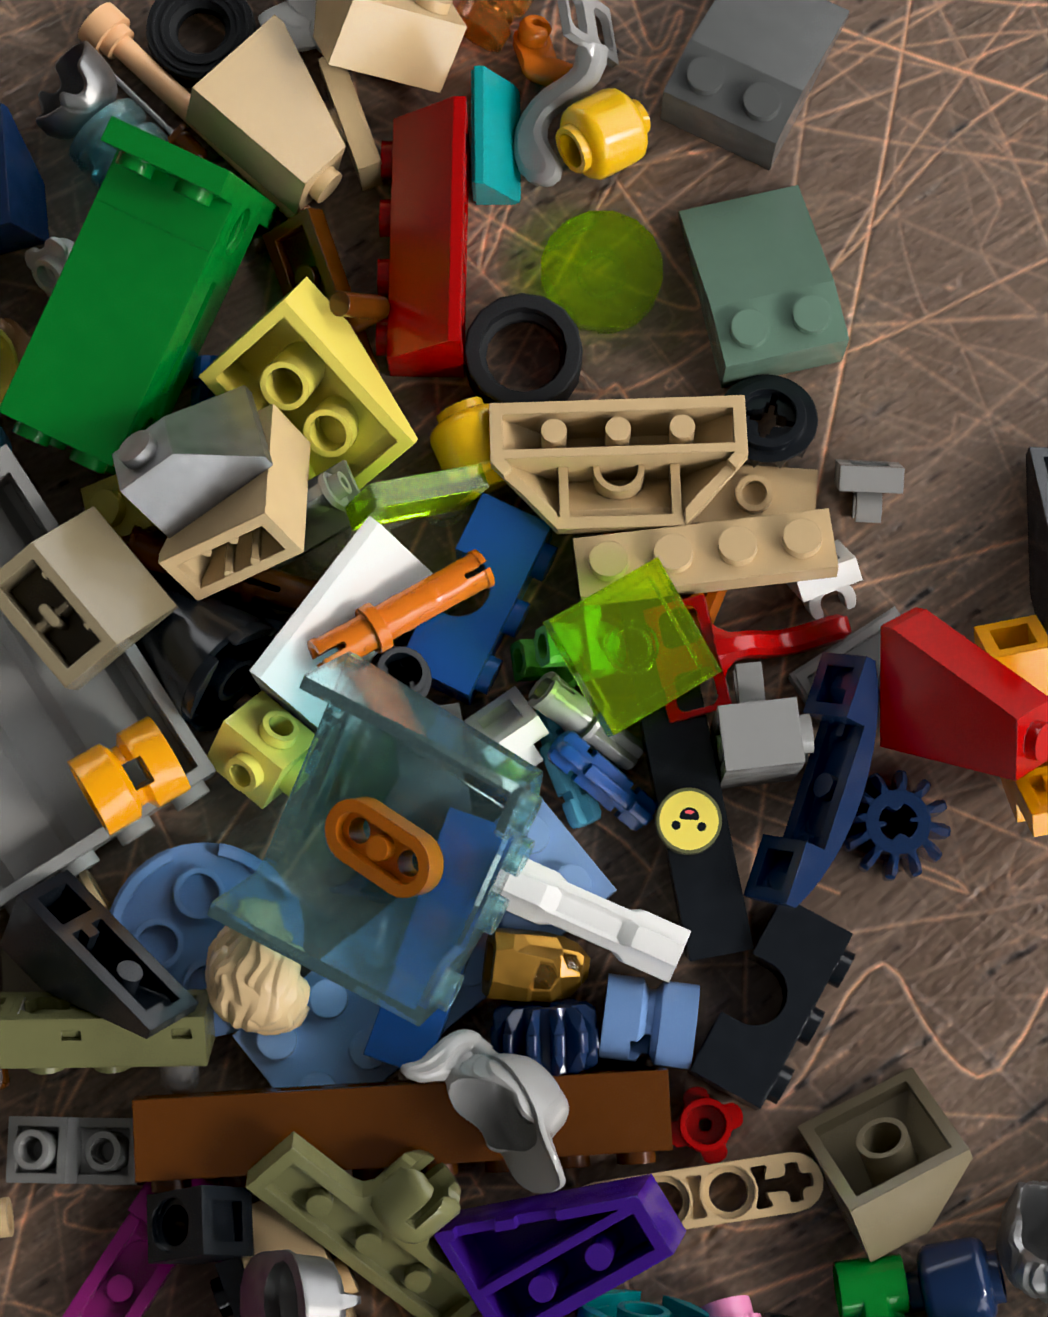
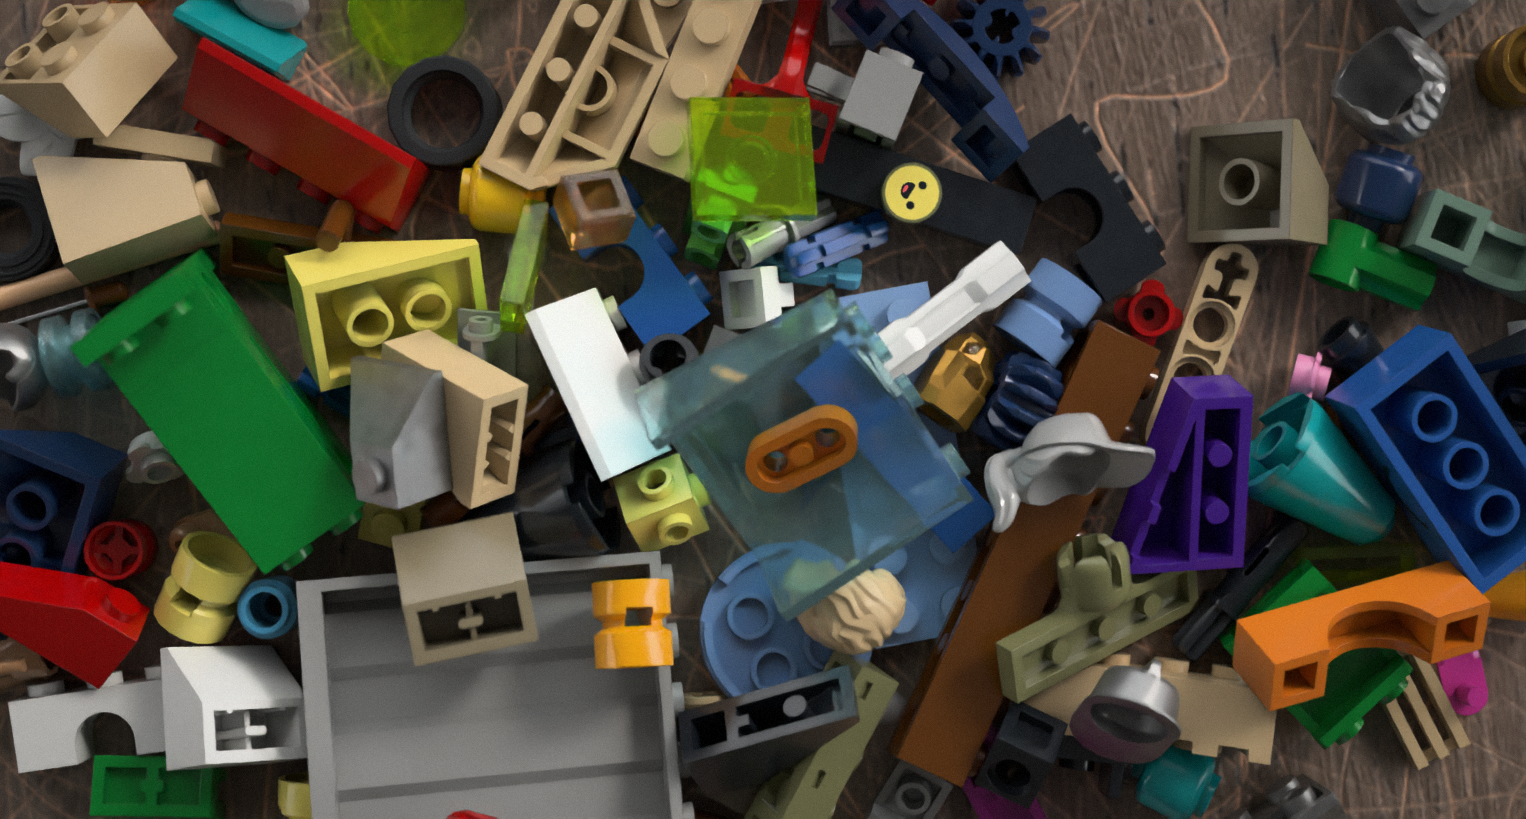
camera: 60 degrees left, 10 degrees up
orange pin [307,549,495,678] -> none
none -> clear orange slope [553,168,636,250]

